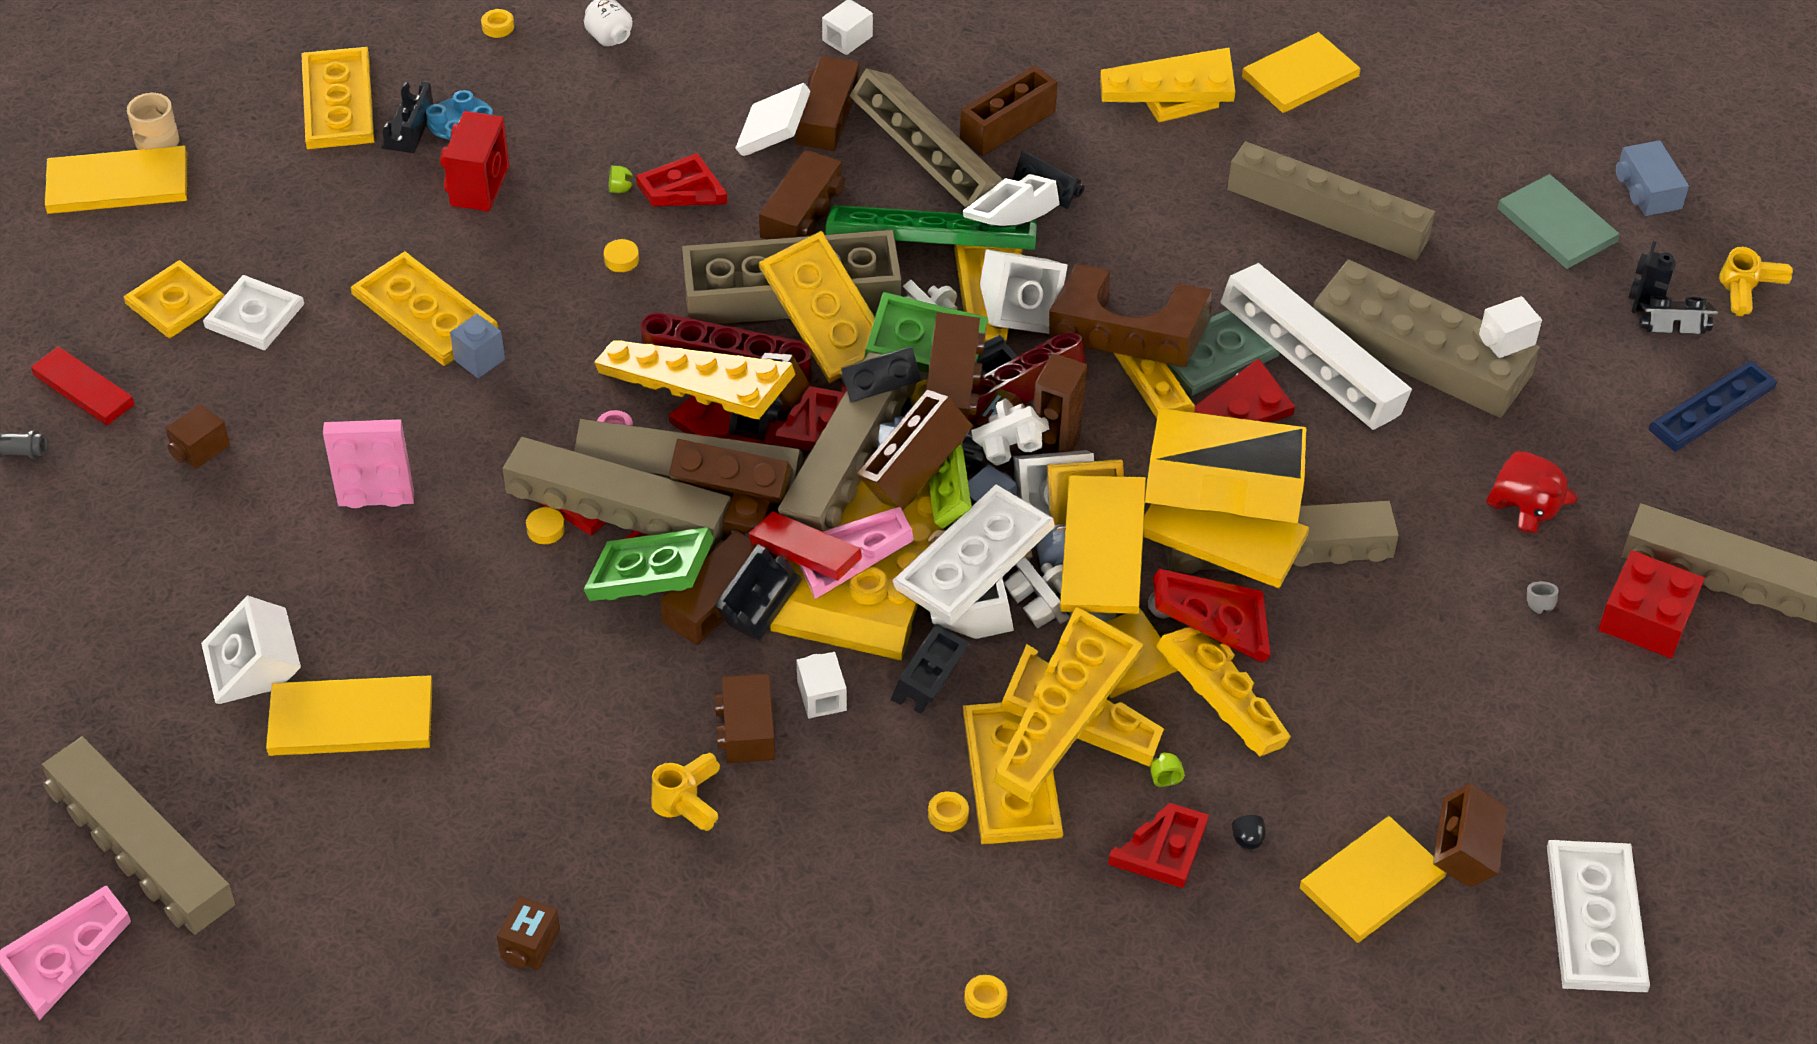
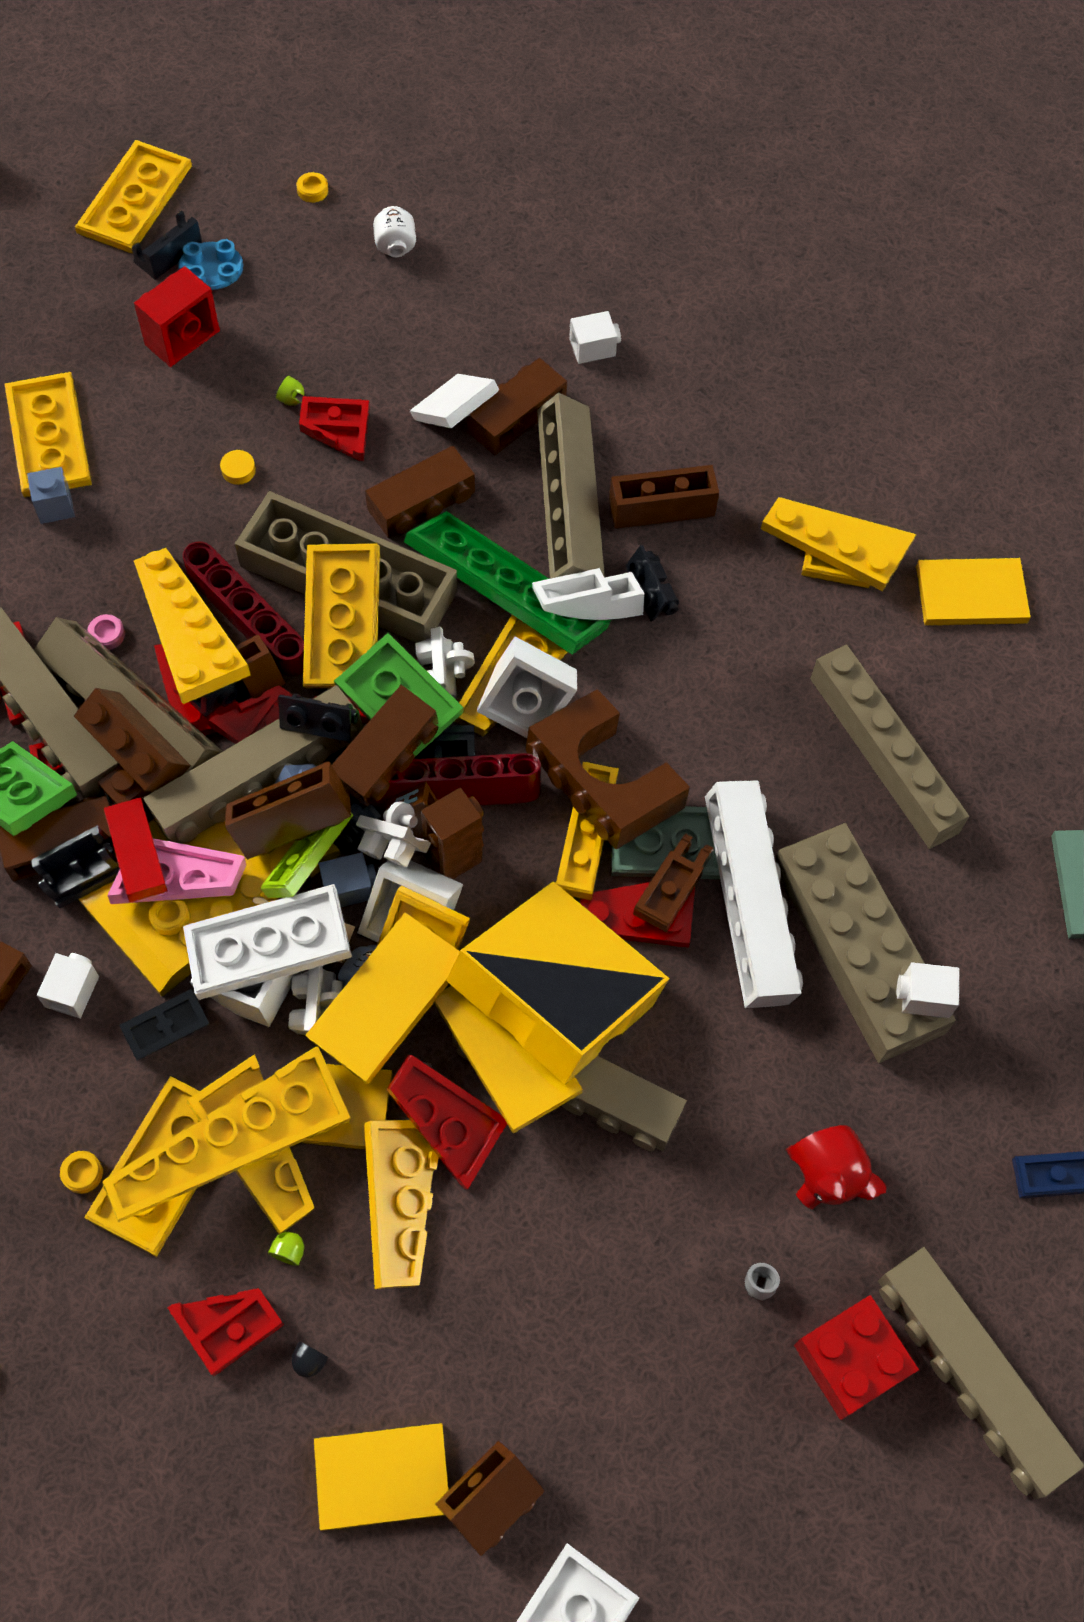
camera: 30 degrees right, 15 degrees up
none -> reddish brown hinge [633,833,714,932]

